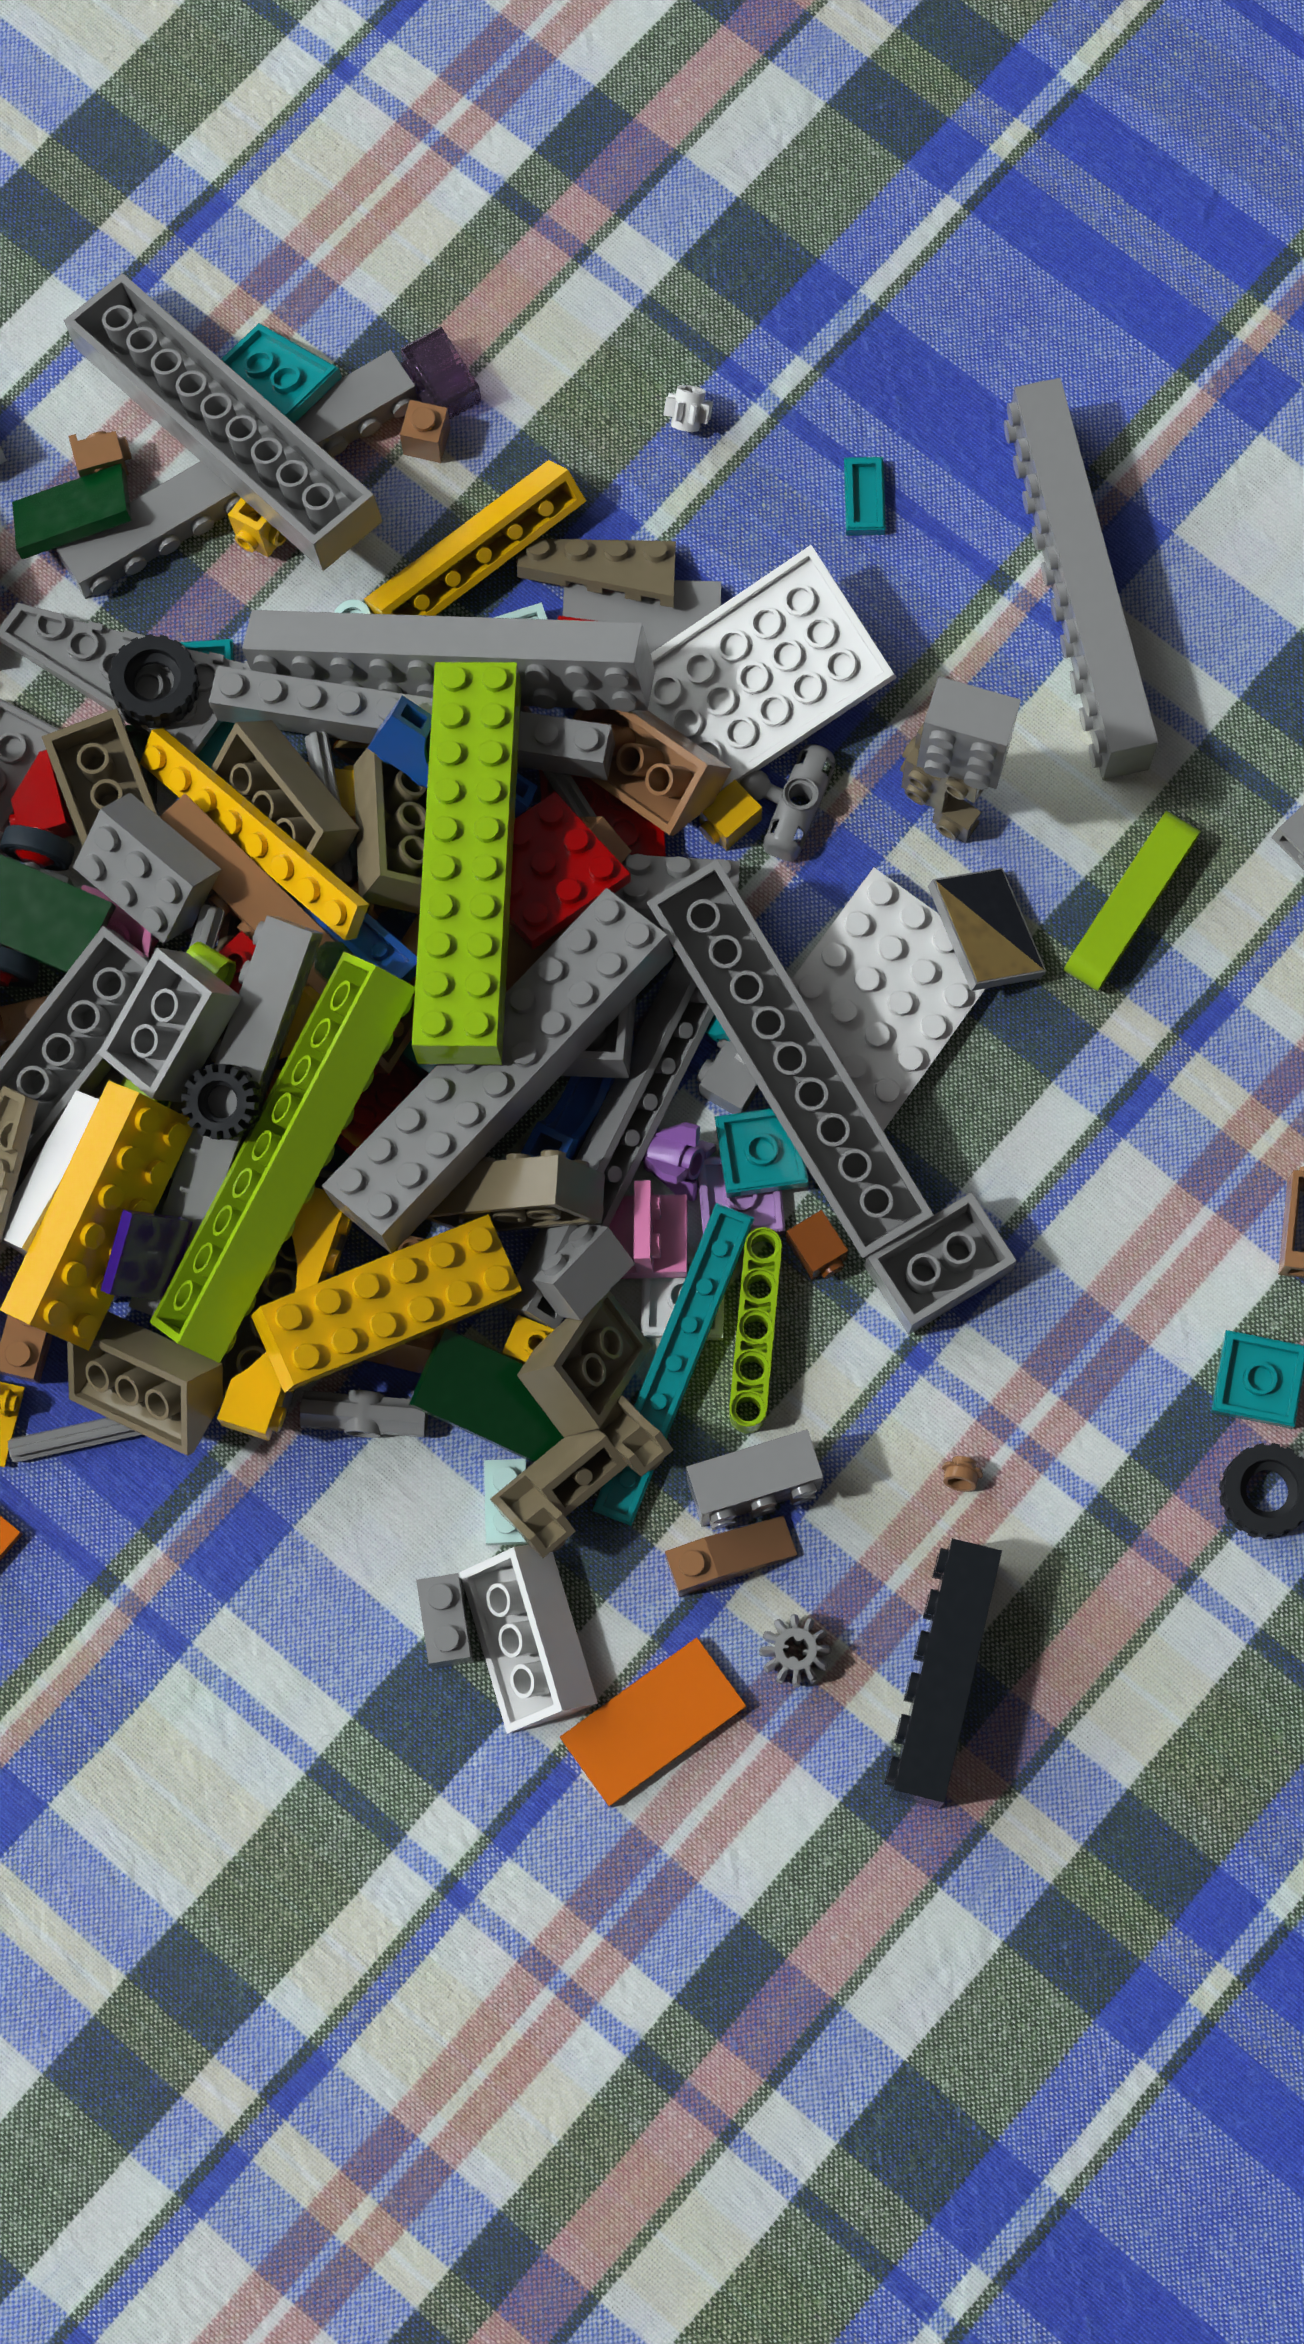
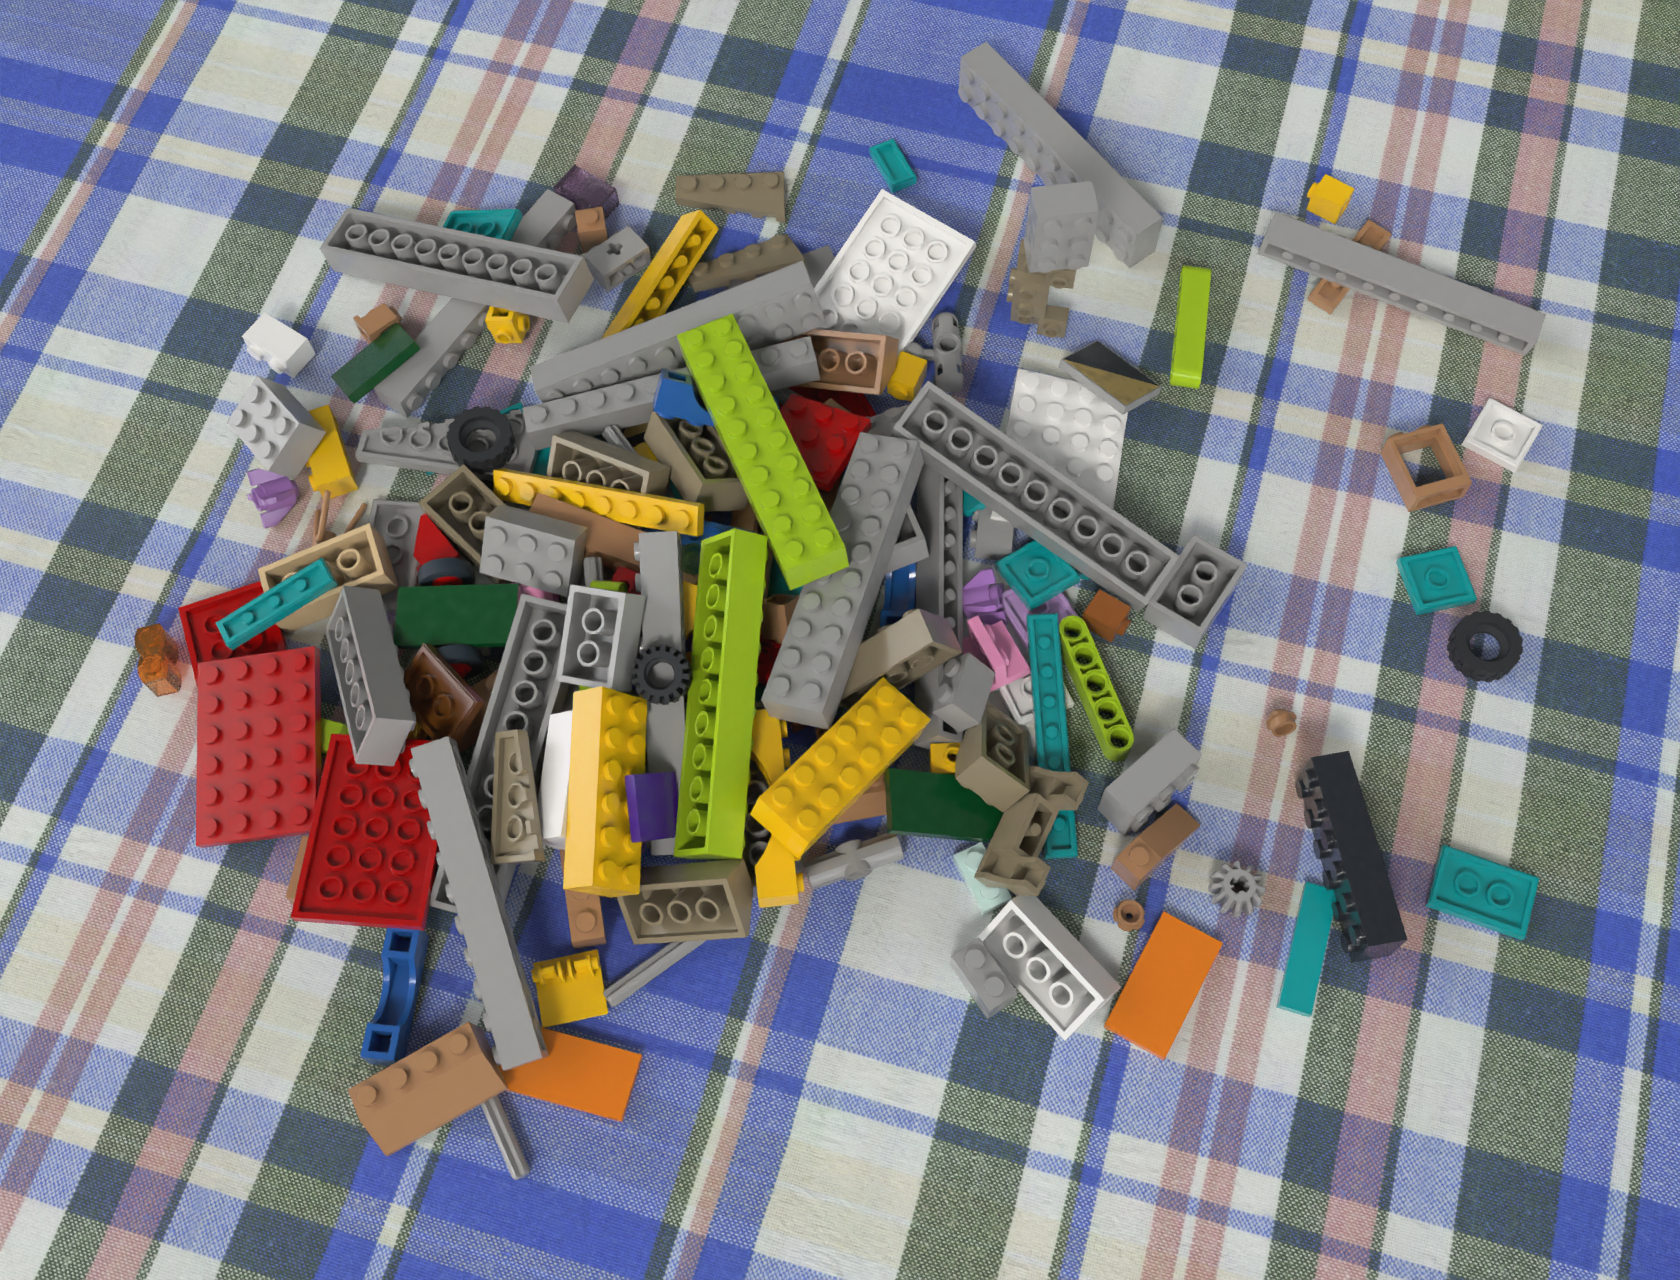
camera: 25 degrees left, 10 degrees down
white gear [663,385,713,432] -> none
none -> light grey brick [584,226,651,293]
none -> dark tan wing [676,172,785,223]
none -> medium nougat brick [761,594,800,644]
none -> medium nougat plate [1113,900,1145,932]
none -> teal tile [1276,882,1336,1017]
none -> teal tile [1425,844,1540,940]

